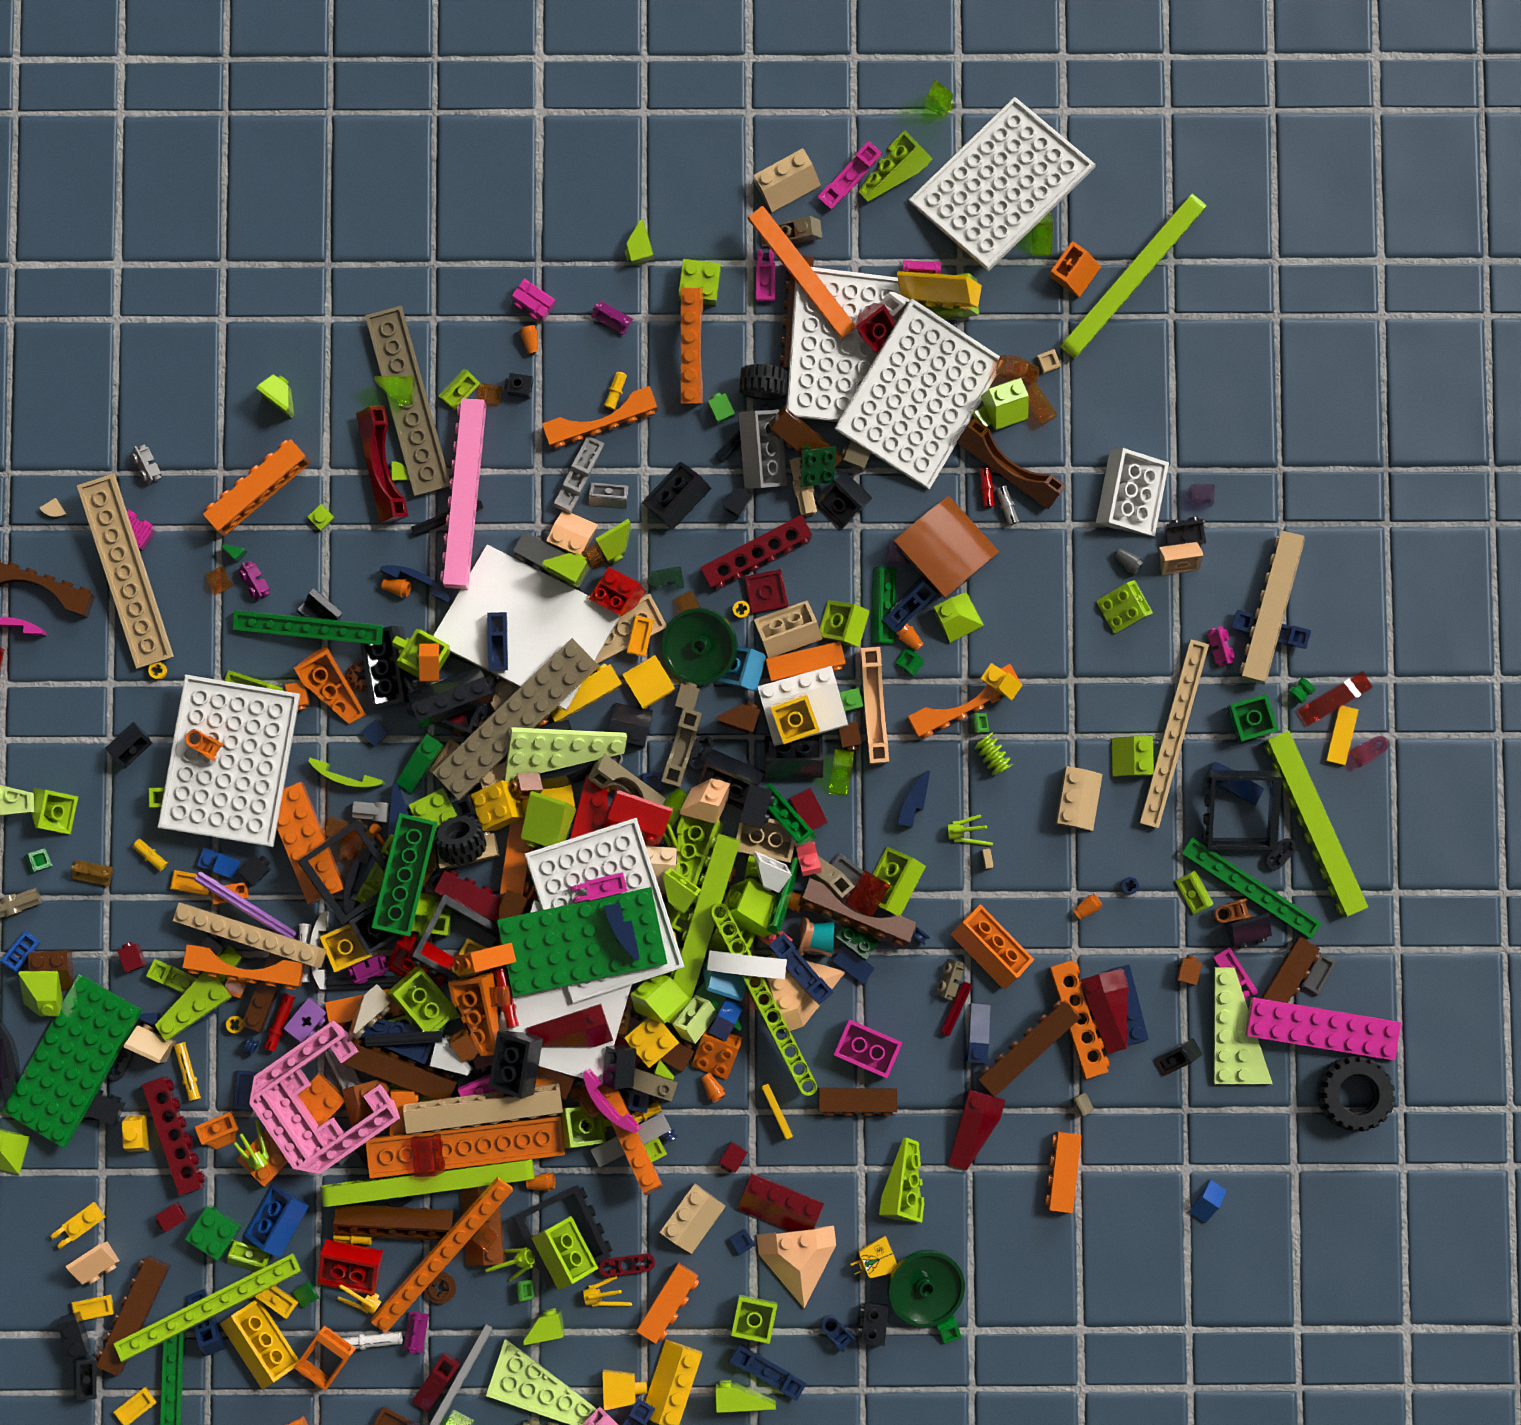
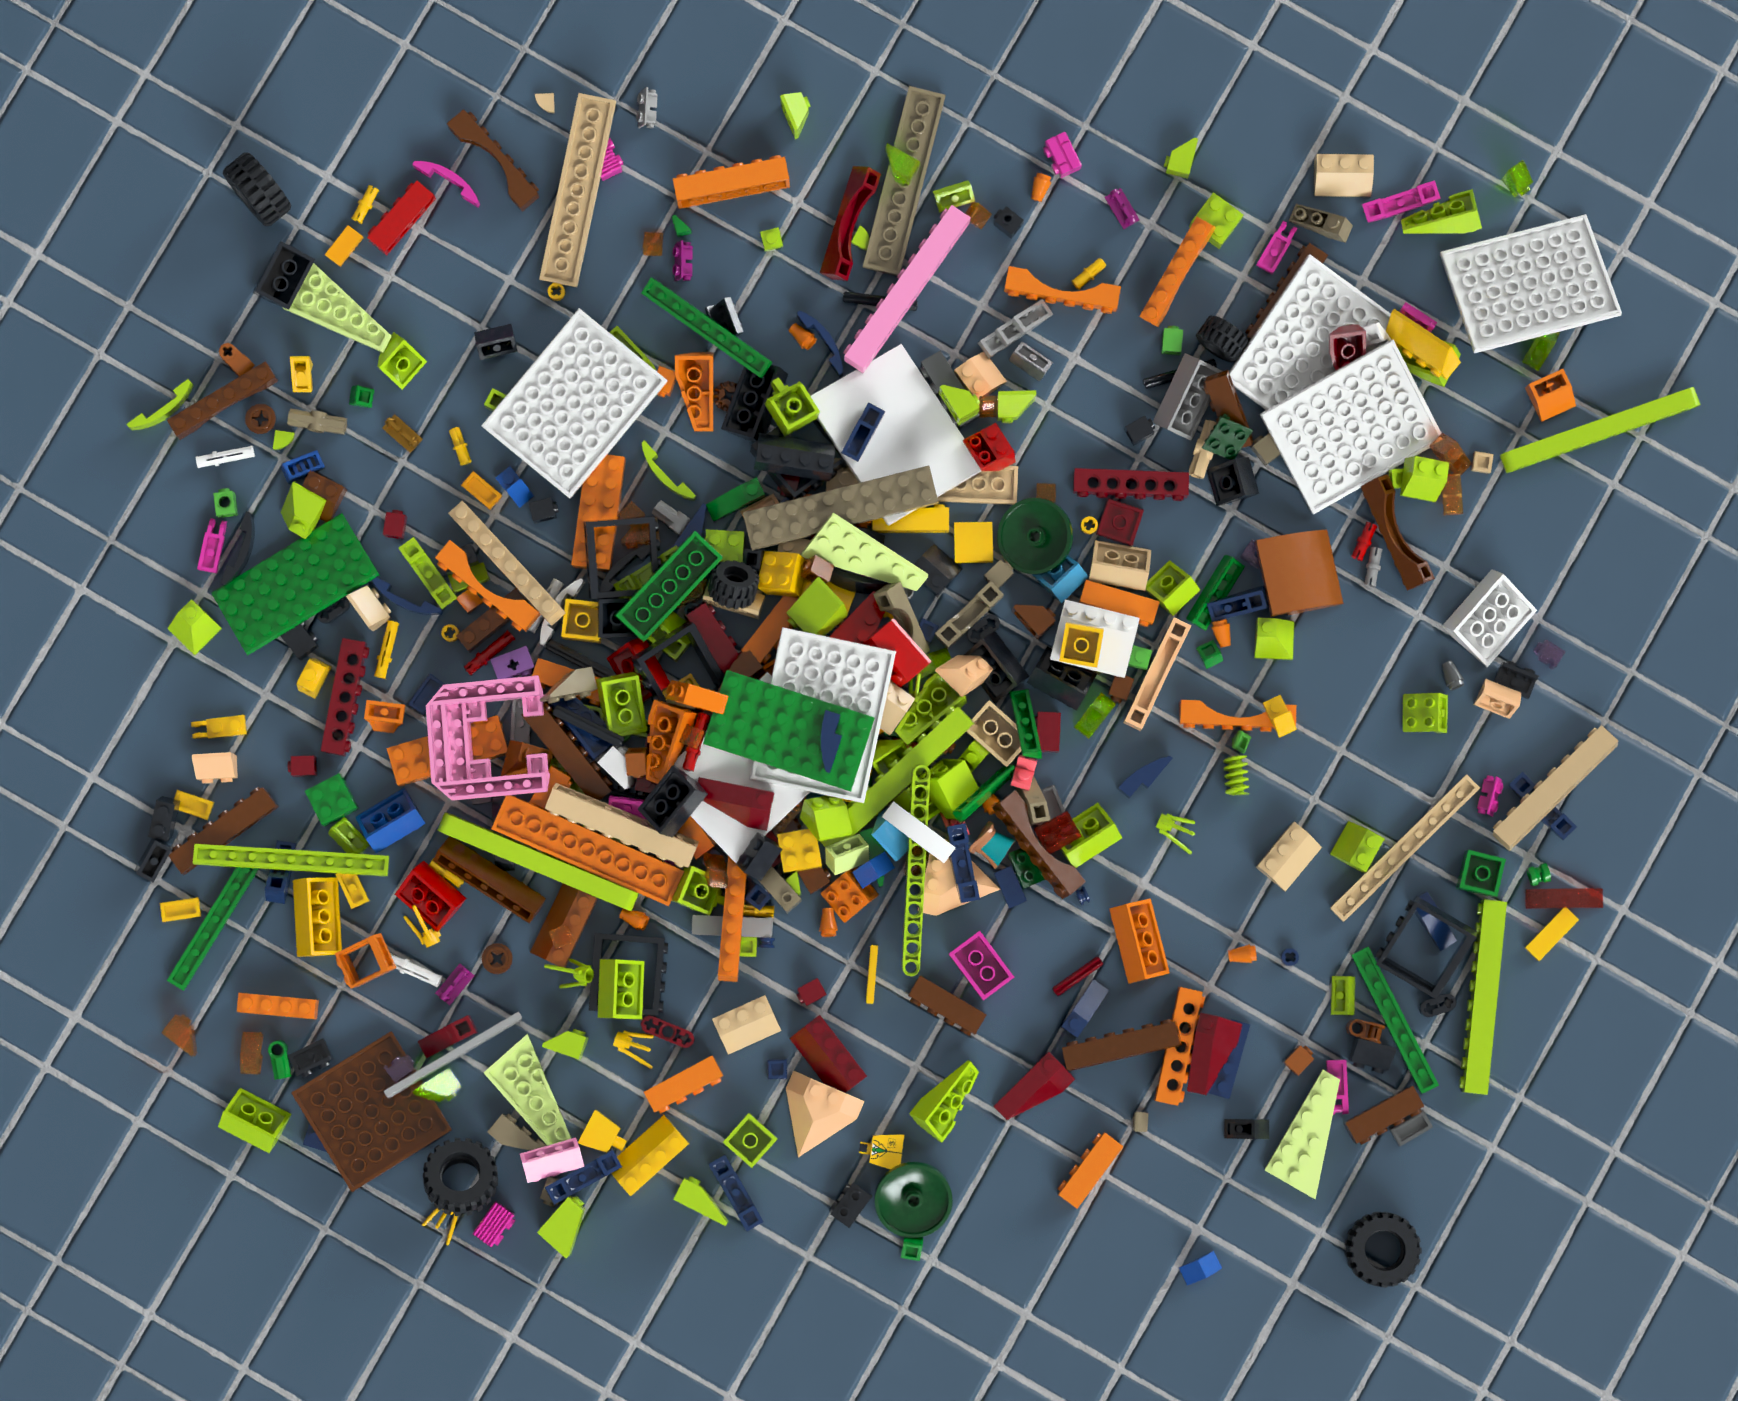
camera: 30 degrees right, 0 degrees up
lime wing [155,971,232,1042] -> none
orange piece [185,730,225,761] -> none
medium lavender axle [195,872,296,939] -> none
orange leg [211,882,249,905] -> none
lime plant [233,1120,270,1171] -> none
dark blue bush [242,1037,260,1056] -> none
green slope [293,1281,320,1308] -> none
magenta hinge [347,954,390,984] -> none
dark blue tile [362,720,389,747] -> none
orange hand [370,822,385,848] -> none
orange plate [370,1177,513,1333] -> none
clear red bracket [410,1134,445,1177] -> none
orange slope [419,644,439,682] -> none
bright green slope [516,1279,534,1302] -> none
dark pink hinge [570,872,627,903] -> none
dark pink slope [583,1069,642,1133] -> none
light orange tile [627,615,654,657] -> none
black slope [642,461,712,530] -> none
clear green leg [648,566,684,589] -> none
lime slope [663,867,701,913] -> none
black brick [740,784,775,829] -> none
orange tile [747,206,855,339] -> none
white slope [753,851,792,893] -> none
dark blue piece [821,1315,856,1352] -> none
dark tan hinge [936,959,965,1000] -> none
tan tile [981,849,993,869] -> none
dark pink plate [1245,997,1401,1061] -> none
clear pink piece [1350,736,1389,767] -> none

